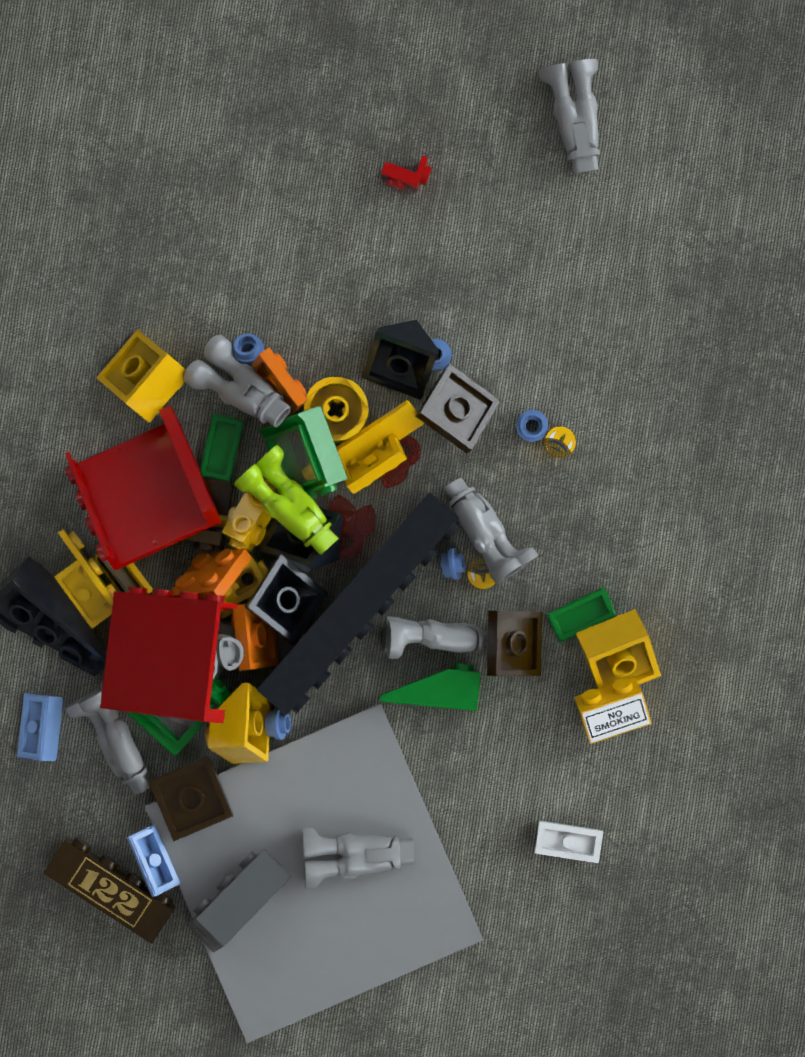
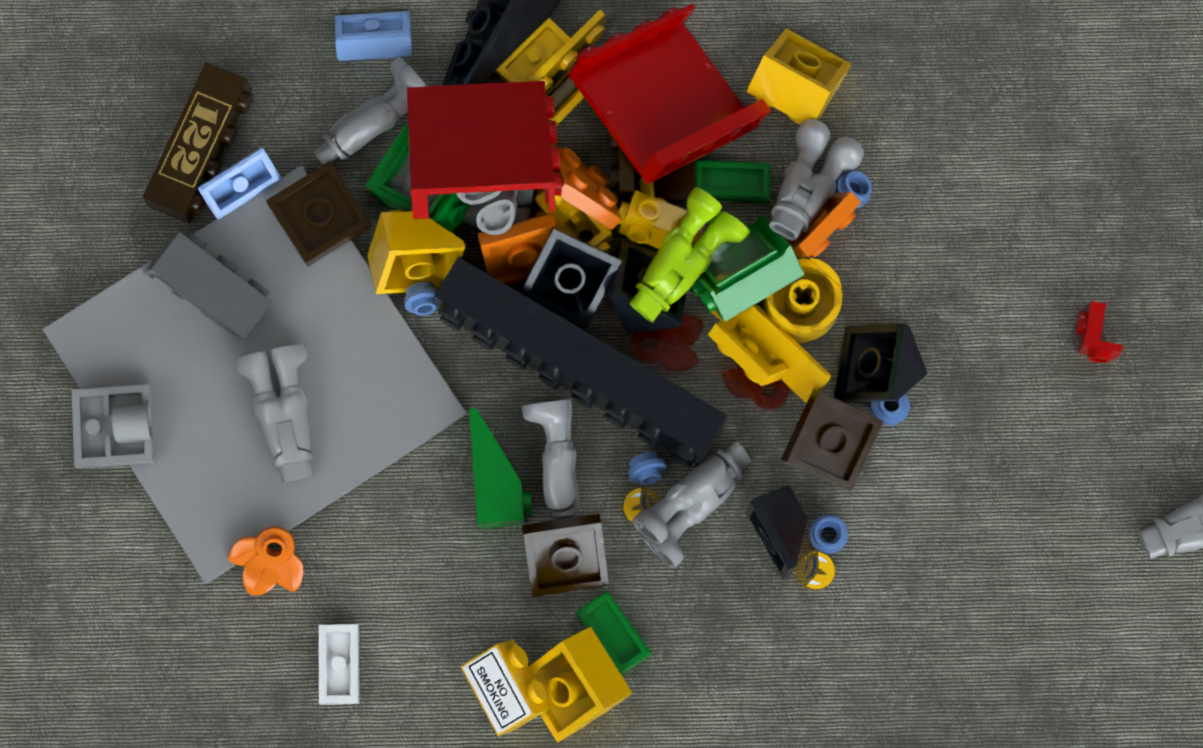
camera: 75 degrees right, 10 degrees down
none -> light grey plate [71,384,155,469]
none -> orange plate [228,526,304,596]
none -> black slope [746,485,808,580]

